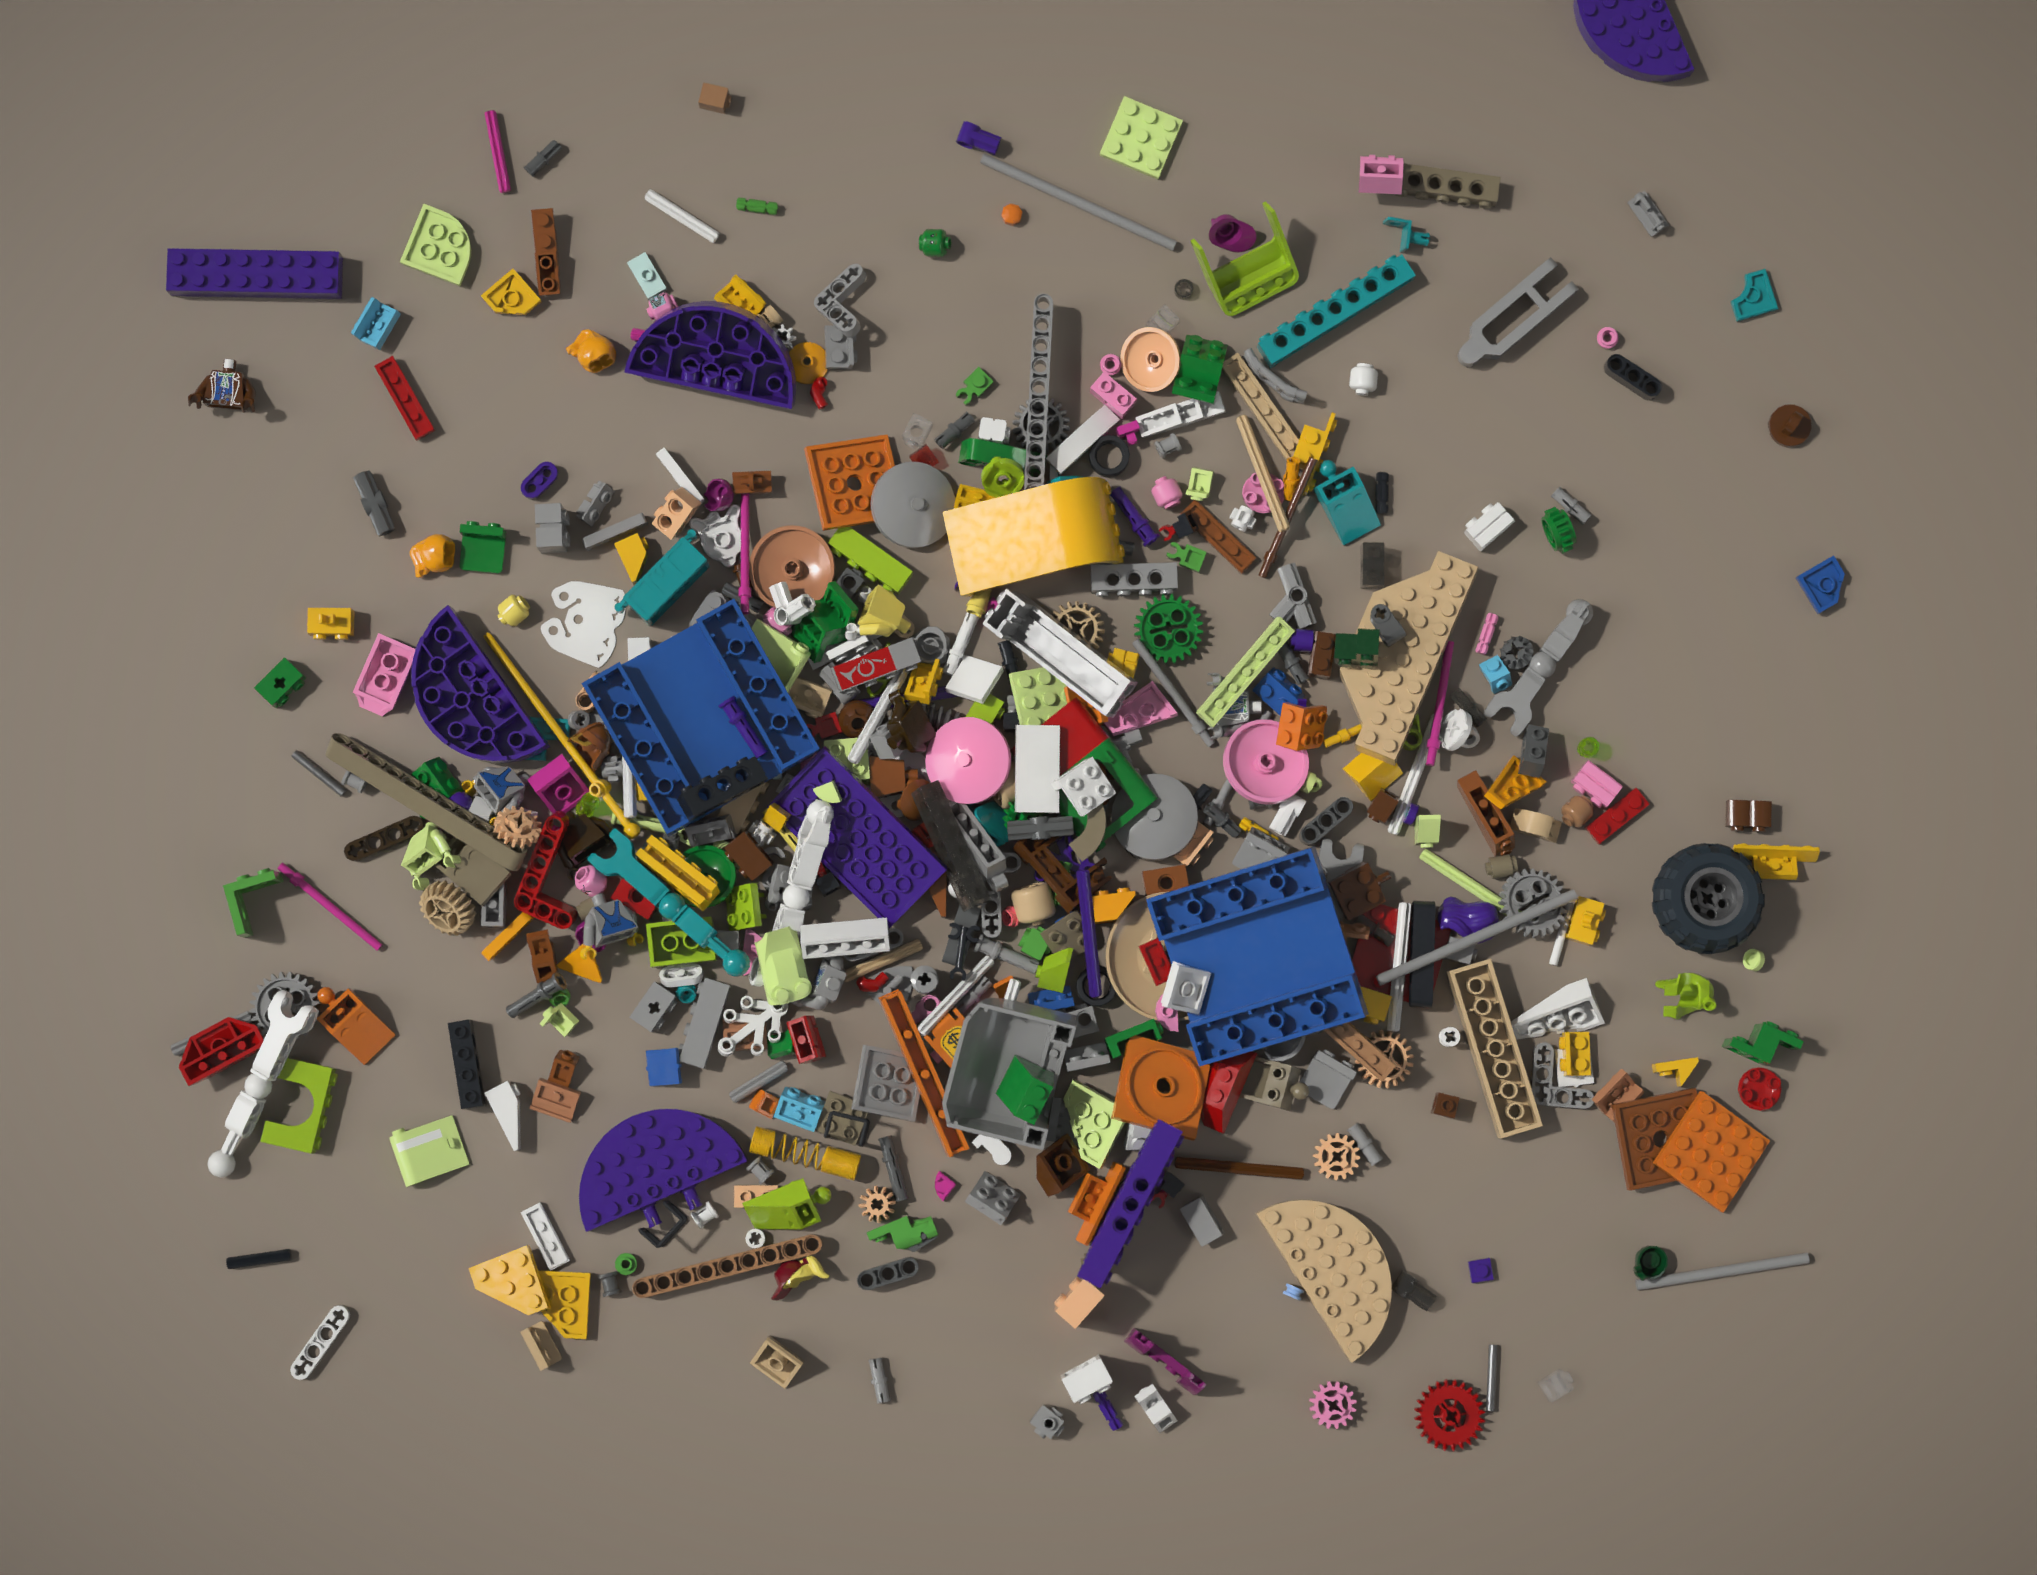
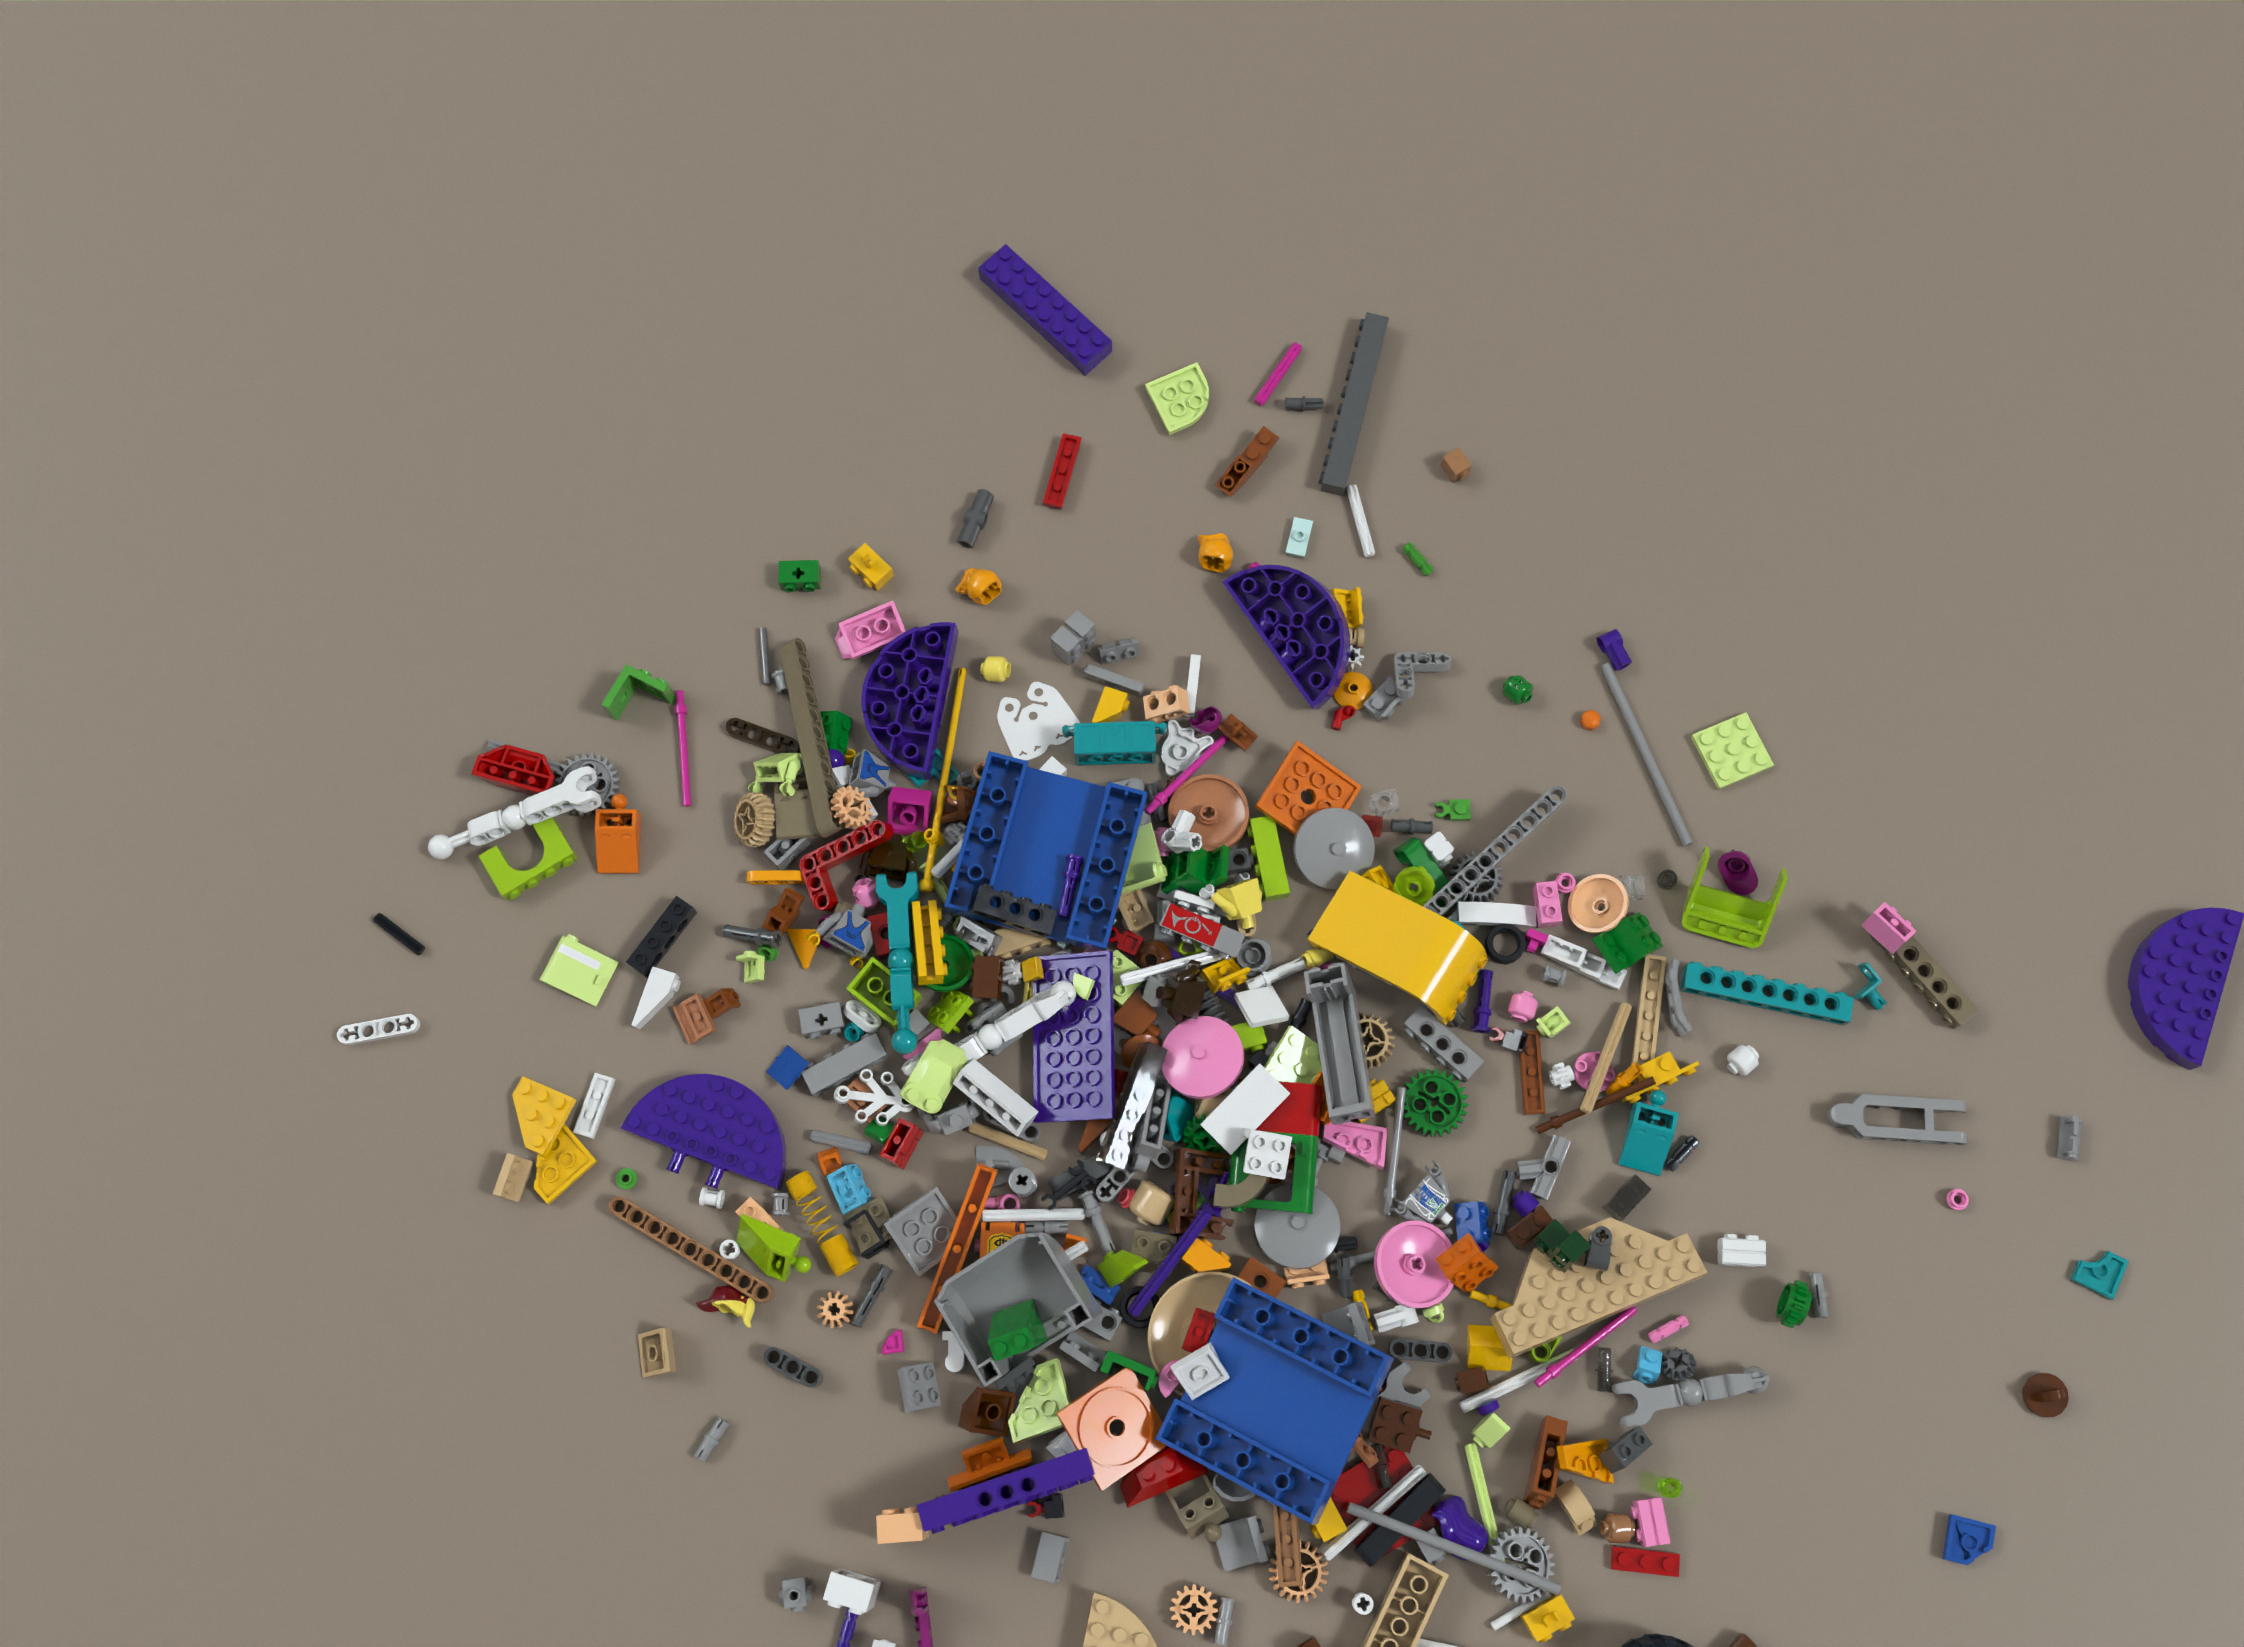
camera: 50 degrees right, 10 degrees down
reddish brown torso [188,359,256,413] -> none
medium azure bracket [351,297,401,350] -> none
green bracket [459,521,507,574] -> none
yellow plate [481,268,542,315] -> none
dark purple plate [521,462,558,499] -> none
dark grey bush [598,1271,622,1297] -> none
black piece [638,1201,687,1248] -> none
bright pink head [646,292,679,320] -> none
black piece [815,862,841,897] -> none
red arm [856,971,889,992] -> none
bright green plate [866,1216,938,1252] -> none
dark grey piece [1007,816,1074,841] -> none
bright green brick [1018,926,1050,961] -> none
bright green plate [1166,542,1207,573] -> none
reddish brown axle [1175,1157,1304,1179] -> none
yellowish green plate [1196,617,1295,727] -> none
white tile [1439,709,1480,751] -> none
black beam [1604,354,1662,401] -> none
none -> dark grey brick [1319,312,1389,496]

